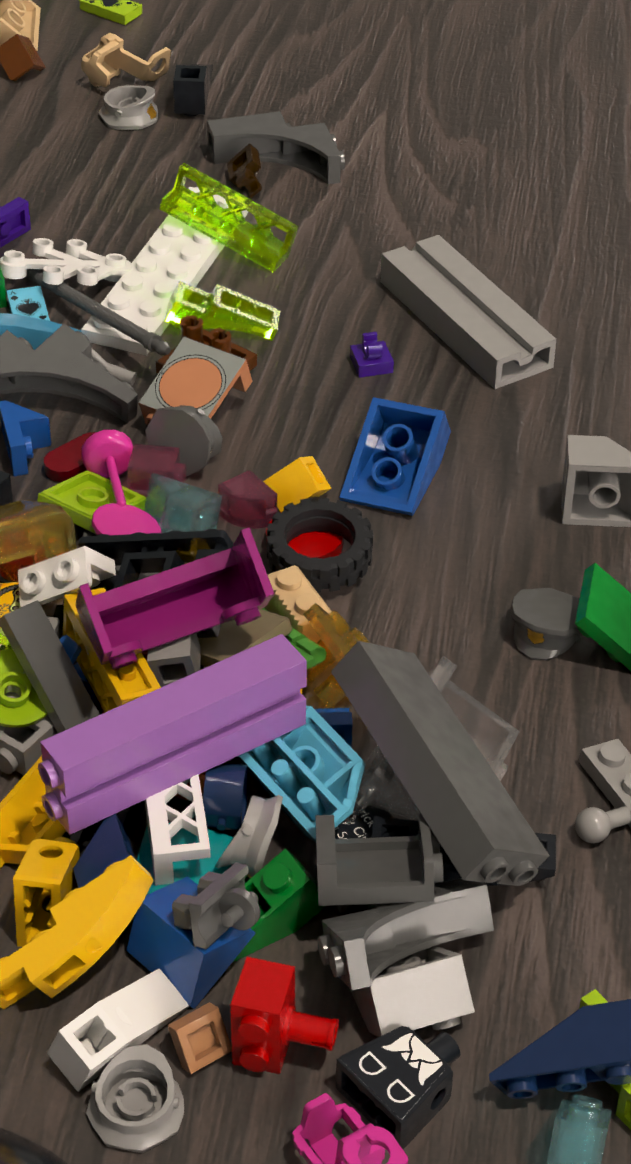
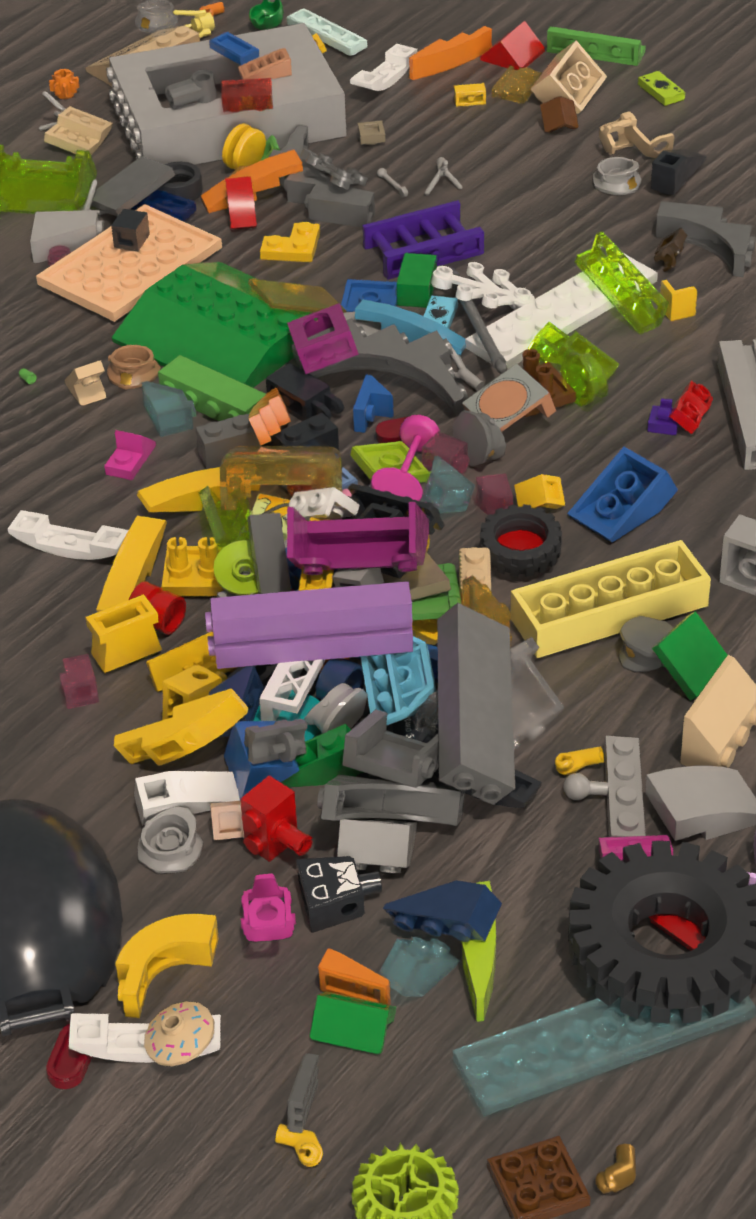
camera: 30 degrees right, 0 degrees up
none -> light yellow brick [510,540,711,658]
none -> yellow arm [555,746,604,775]
none -> clear neon green hat [560,352,609,407]
none -> yellow panel [659,280,697,321]
none -> red slope [669,380,713,434]

